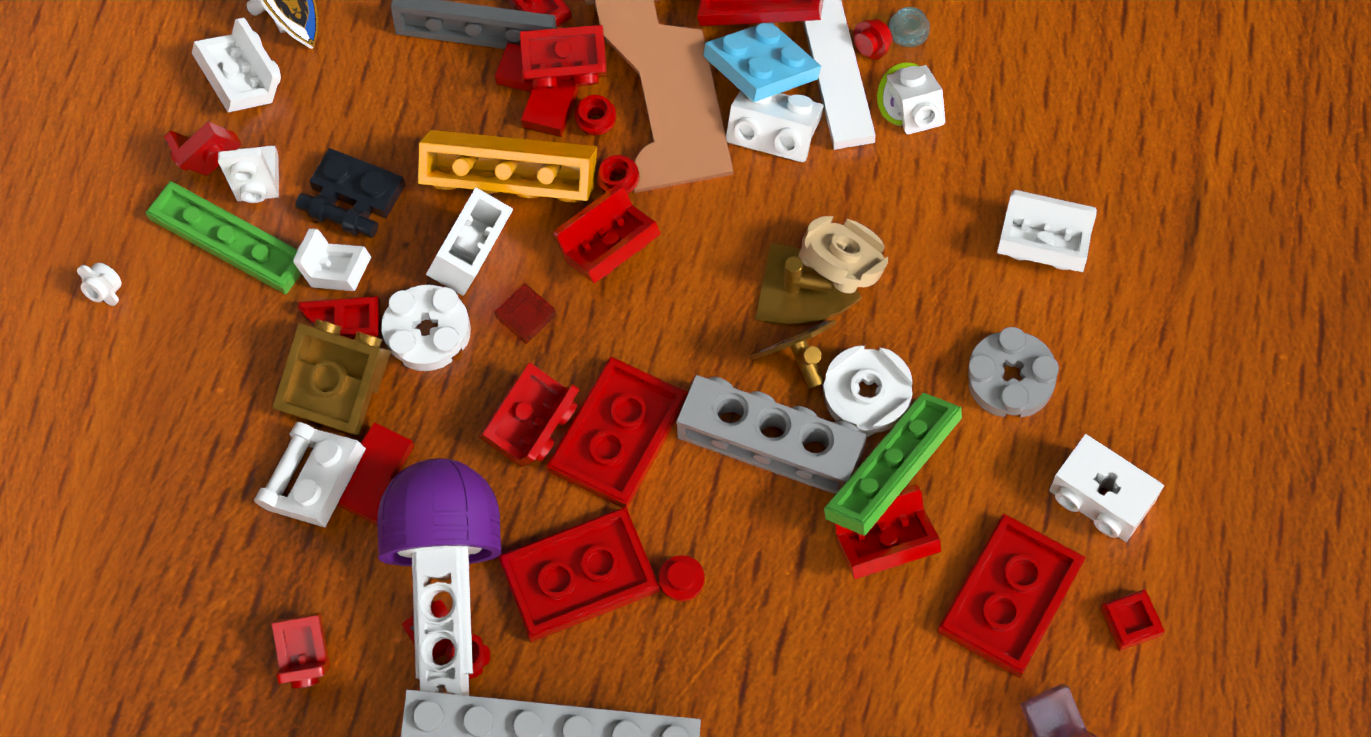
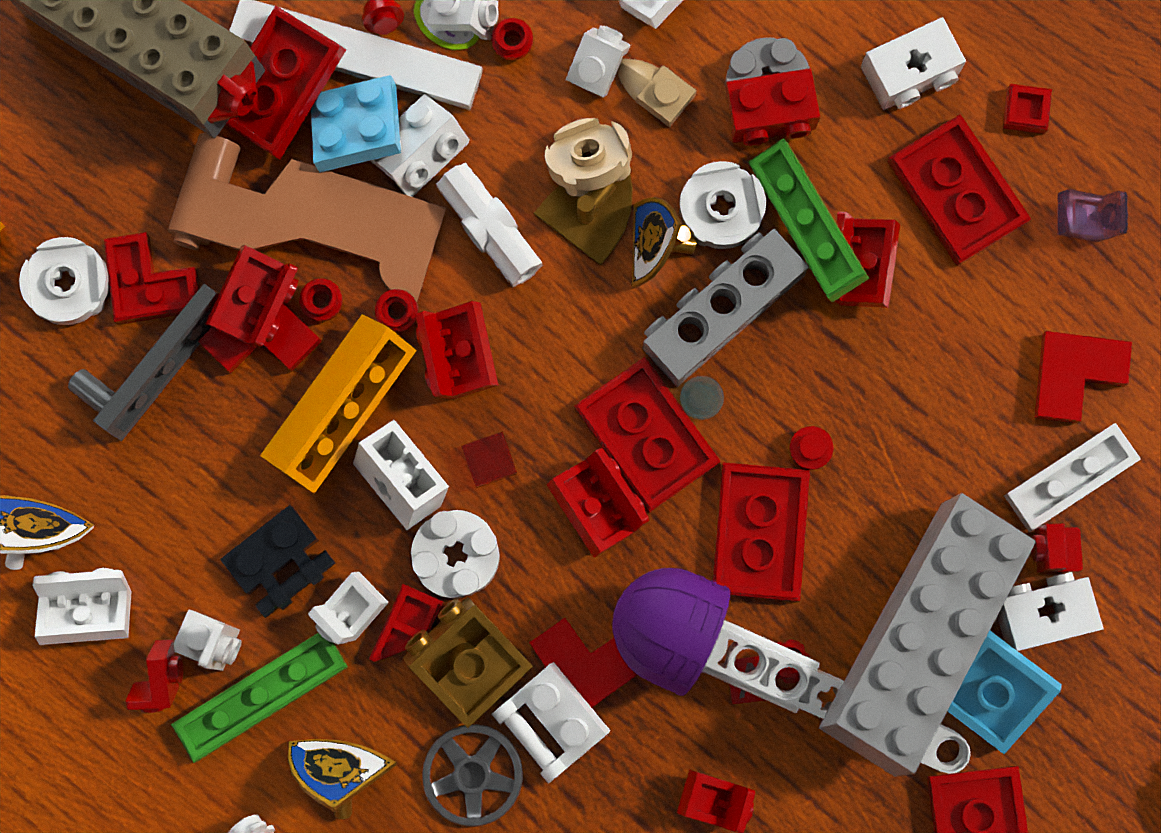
camera: 65 degrees left, 15 degrees up
none -> shield [288,739,396,819]
none -> flat silver wheel [422,724,523,827]
none -> white piece [436,163,543,287]
none -> red plate [491,18,533,60]
none -> white bracket [565,26,631,97]
none -> tan plate [617,59,696,127]
none -> clear light blue plate [680,376,724,420]
none -> red bracket [725,68,820,146]

